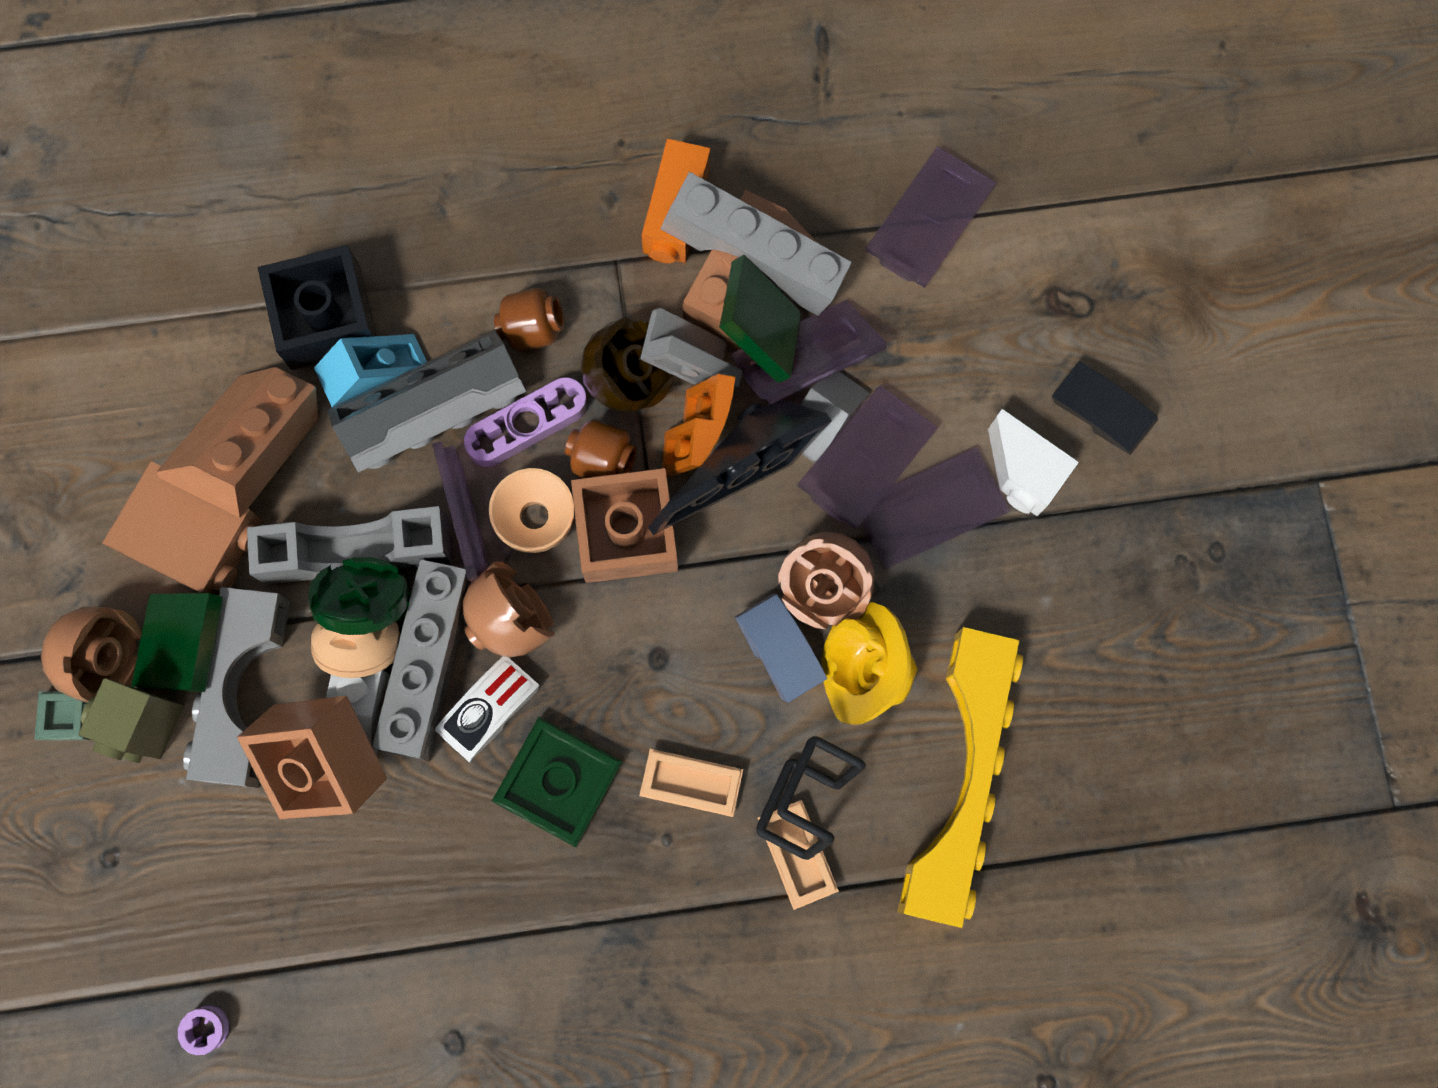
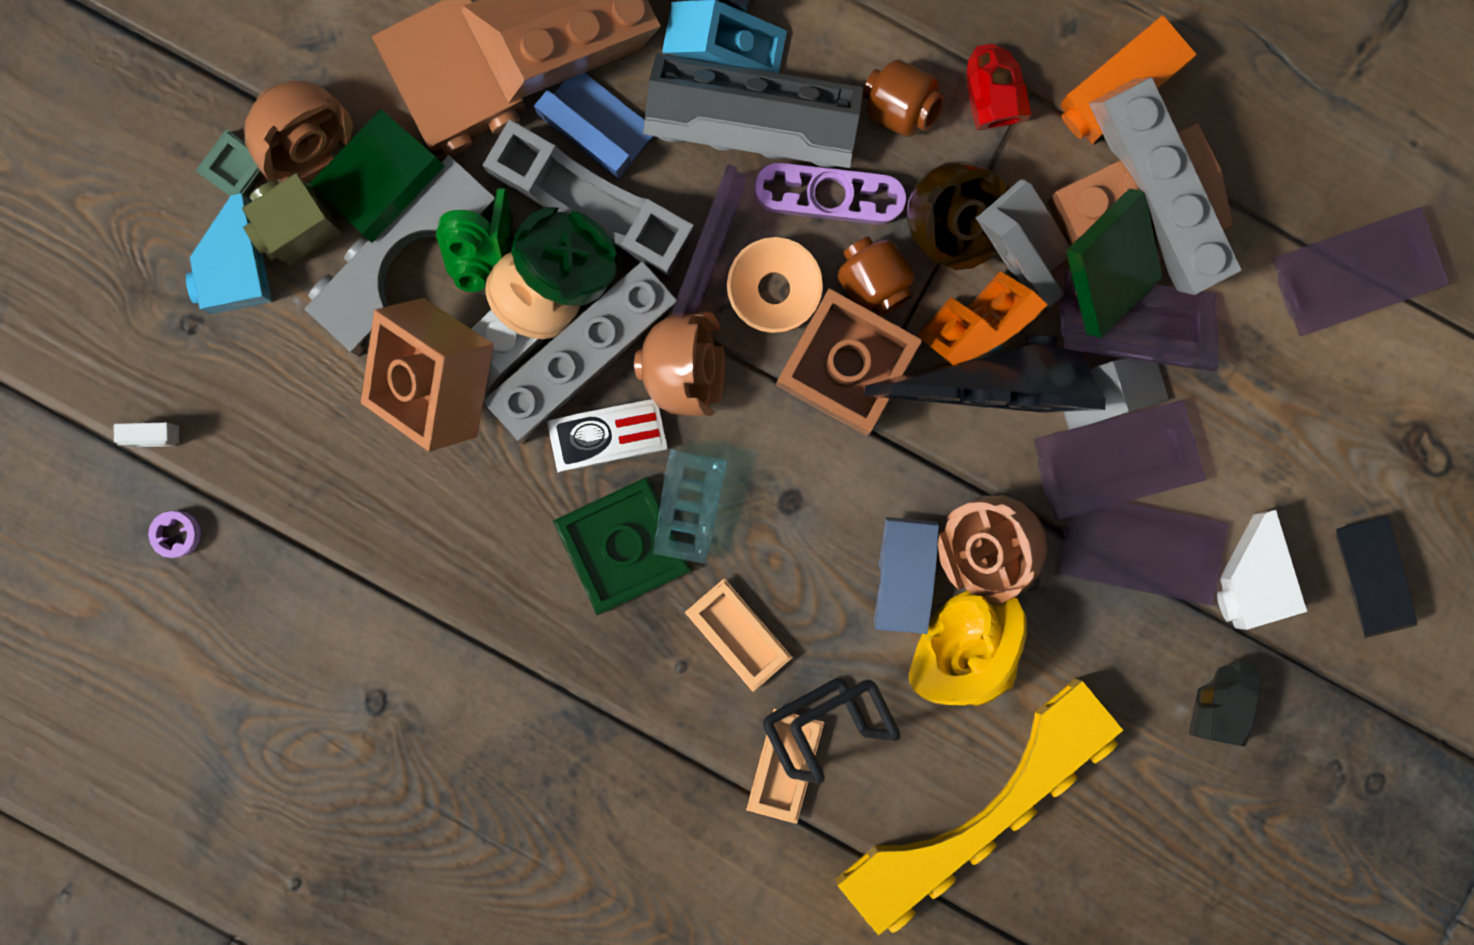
camera: 35 degrees right, 10 degrees up
none -> white tile [114,423,180,448]
none -> medium azure slope [186,193,272,315]
none -> green bracket [436,188,513,292]
none -> medium blue panel [534,73,654,180]
none -> clear light blue slope [653,448,727,564]
none -> red rock [967,44,1031,130]
none -> pearl dark grey rock [1189,660,1260,746]

